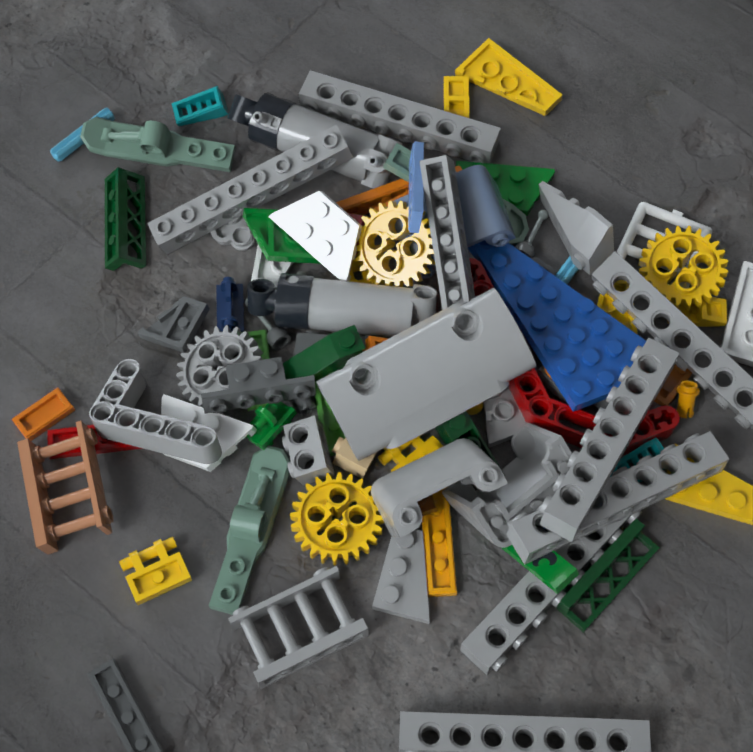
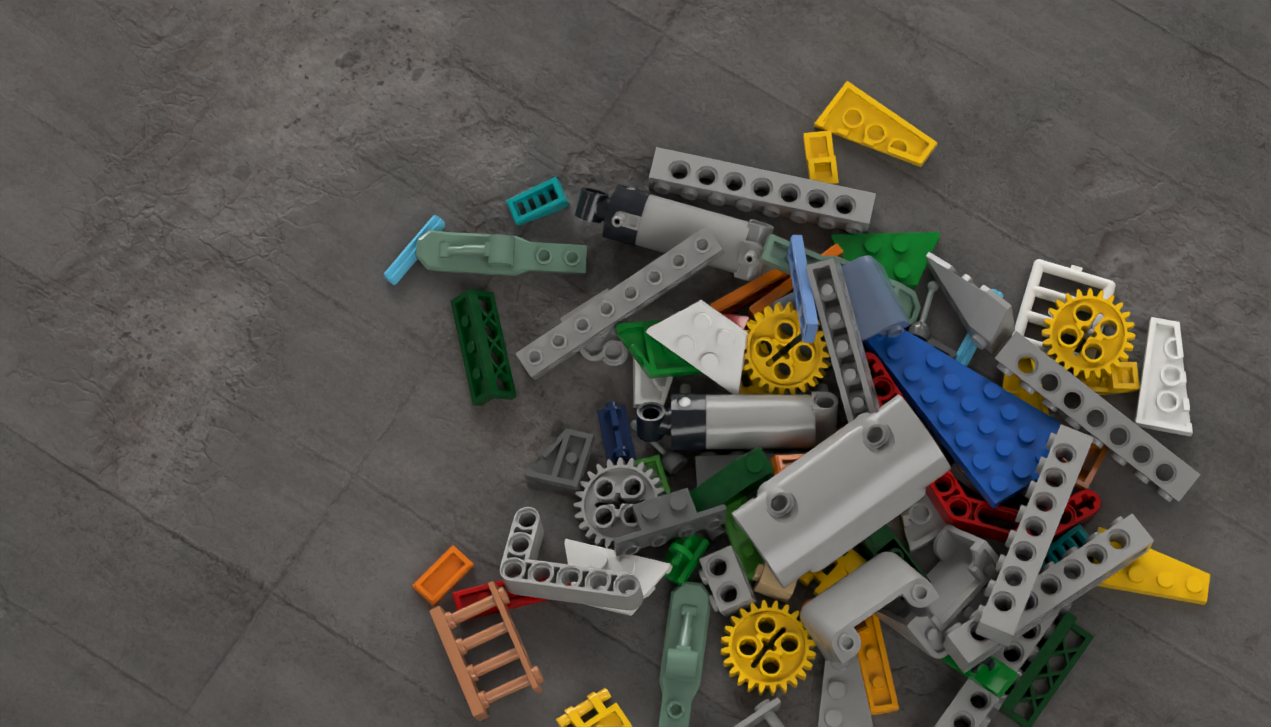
camera: 10 degrees left, 5 degrees up
light orange pin [676,380,700,418] -> none

